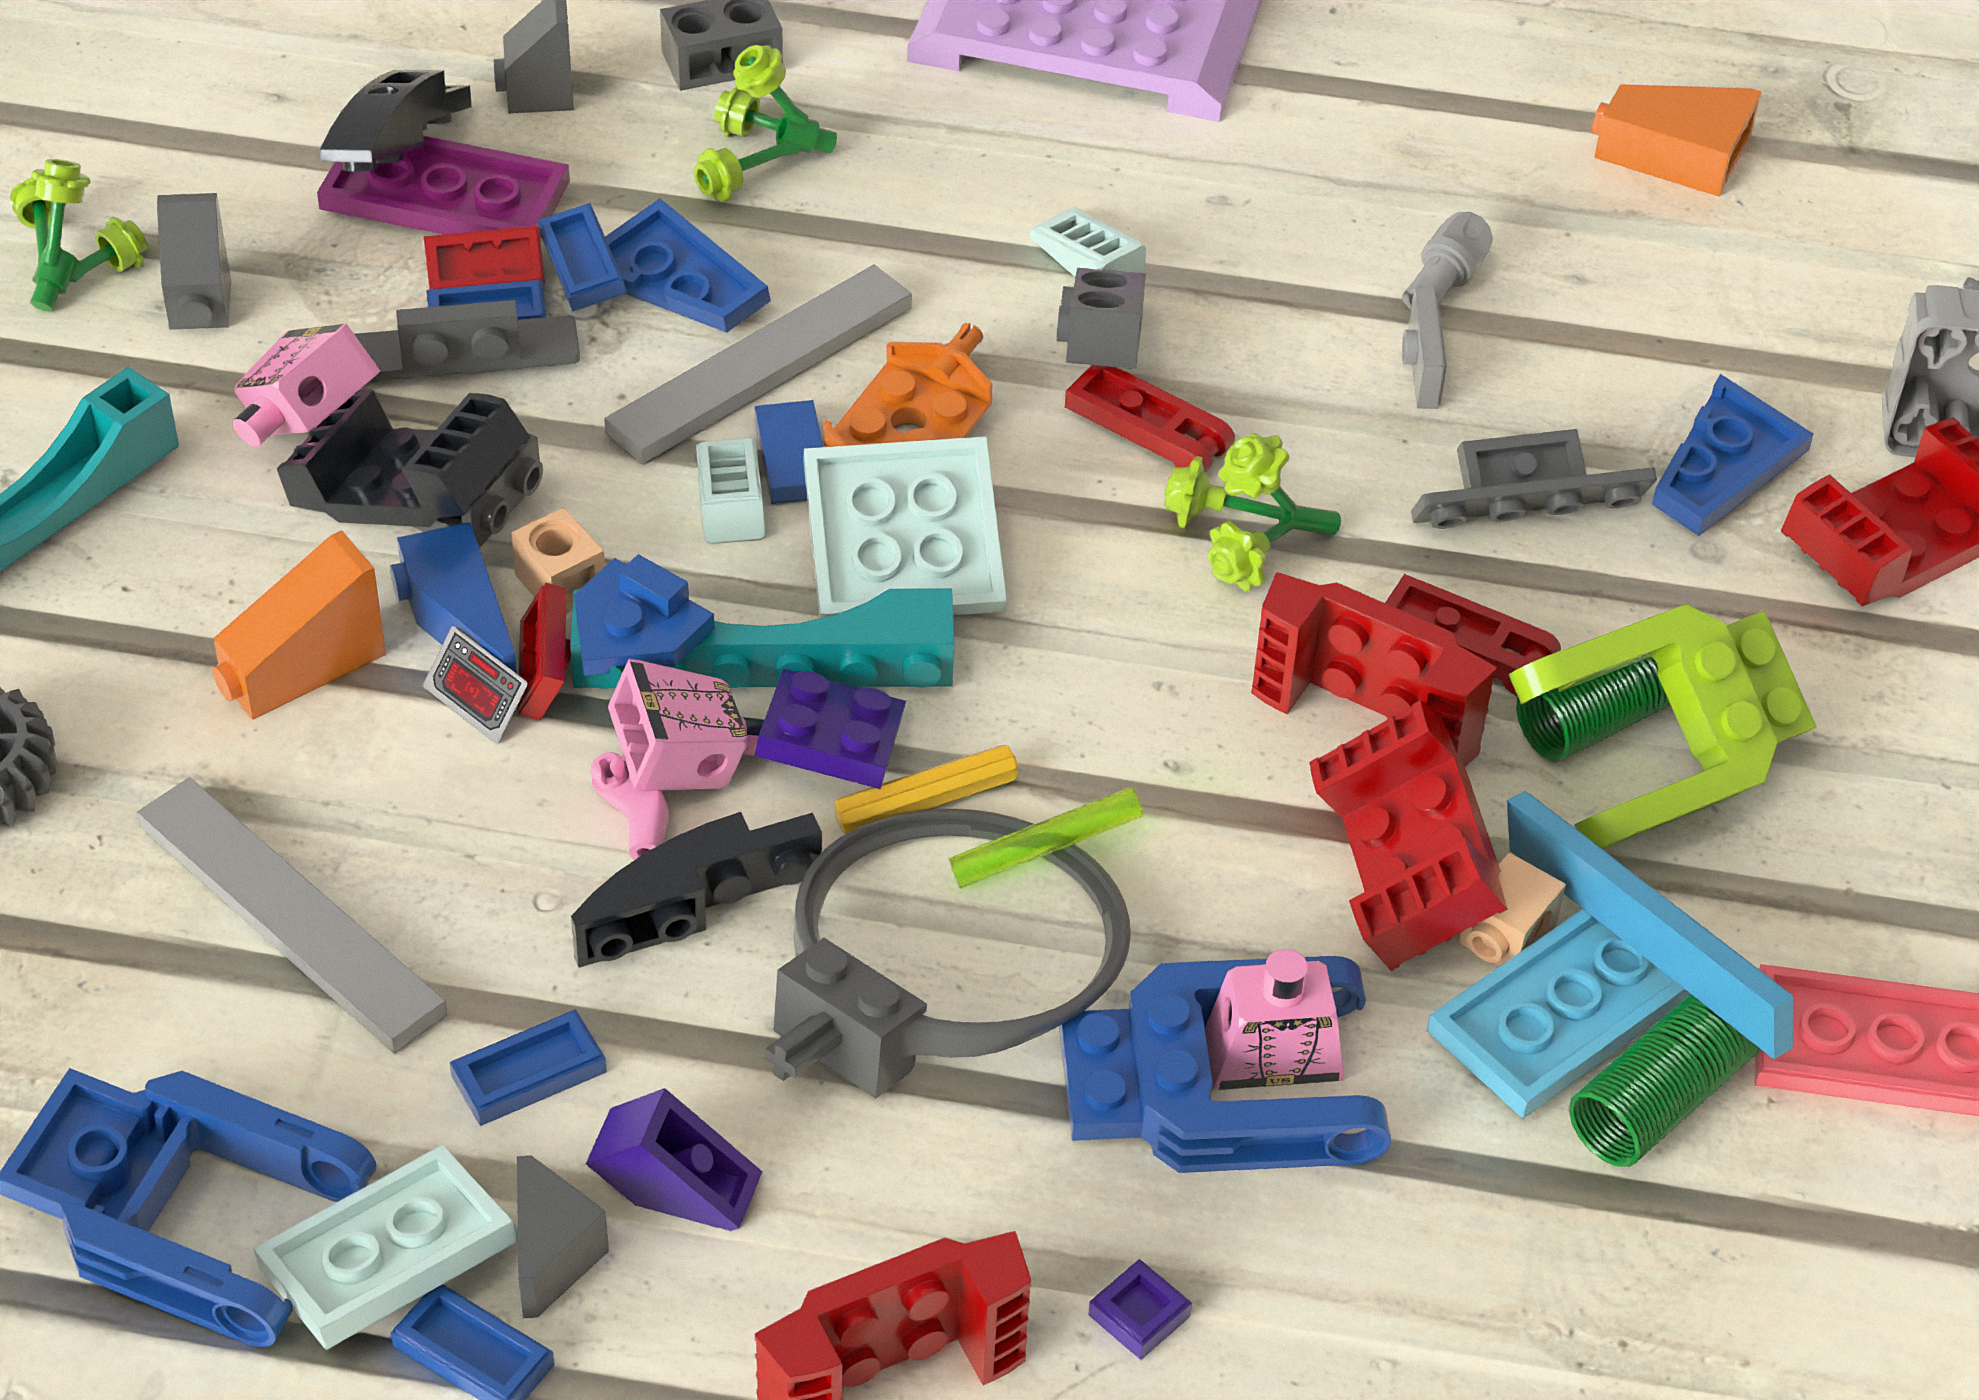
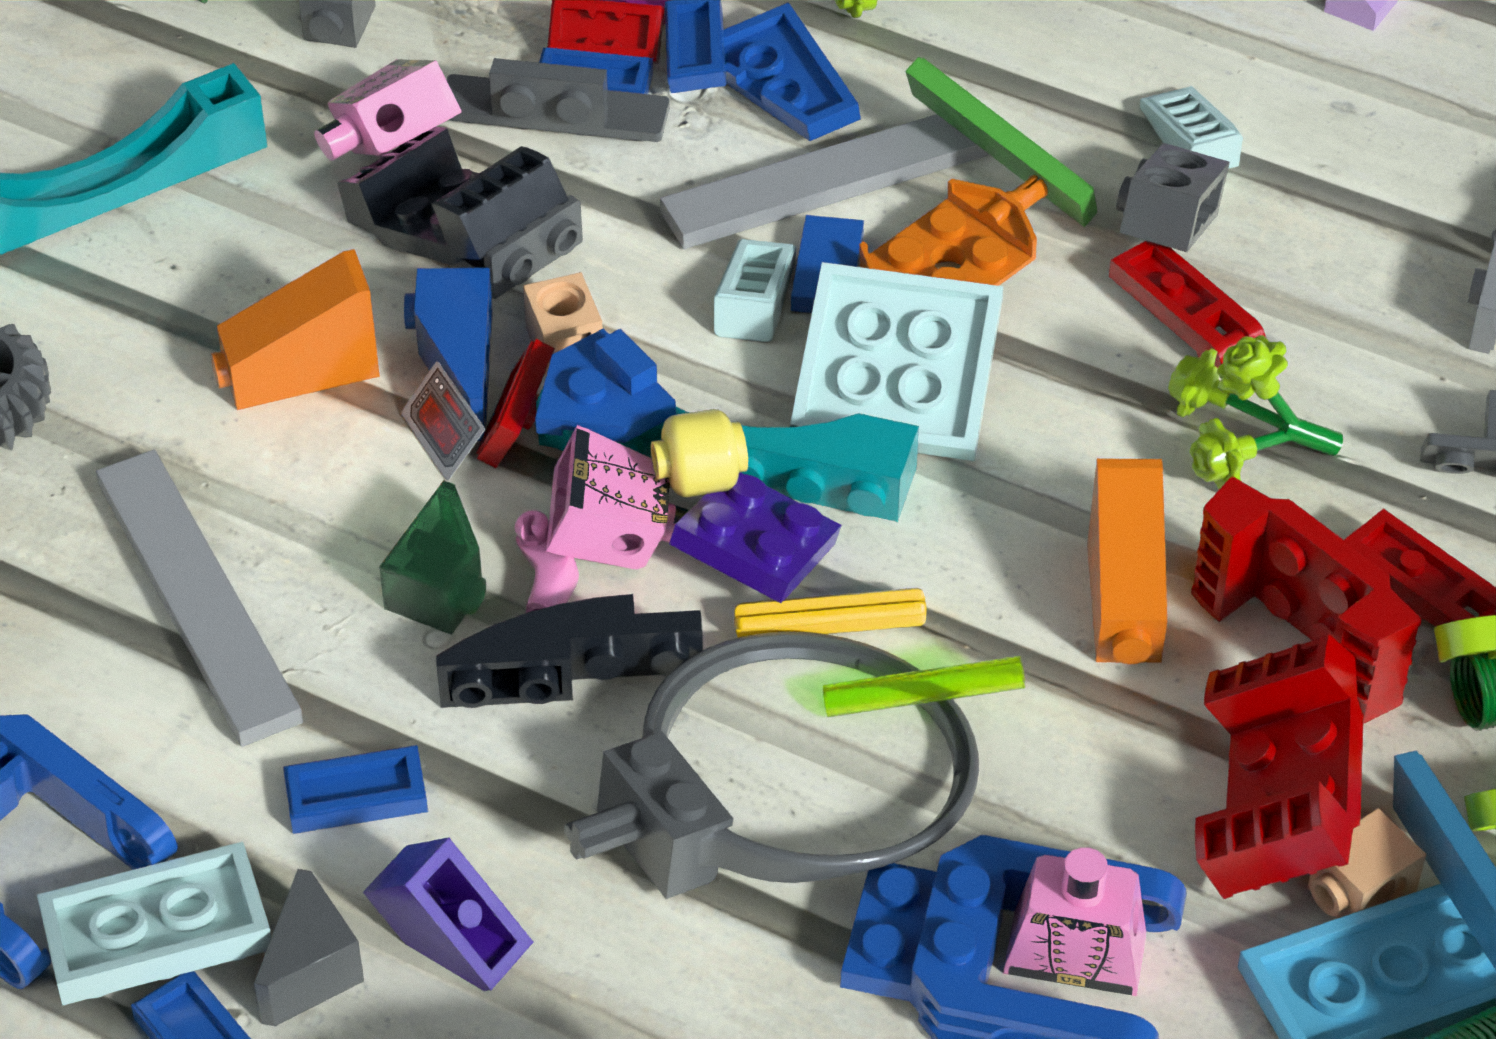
camera: 20 degrees right, 0 degrees up
none -> clear green slope [379,480,487,635]
none -> light yellow head [651,409,748,497]
none -> bright green tile [905,57,1098,228]
none -> orange slope [1087,458,1167,664]

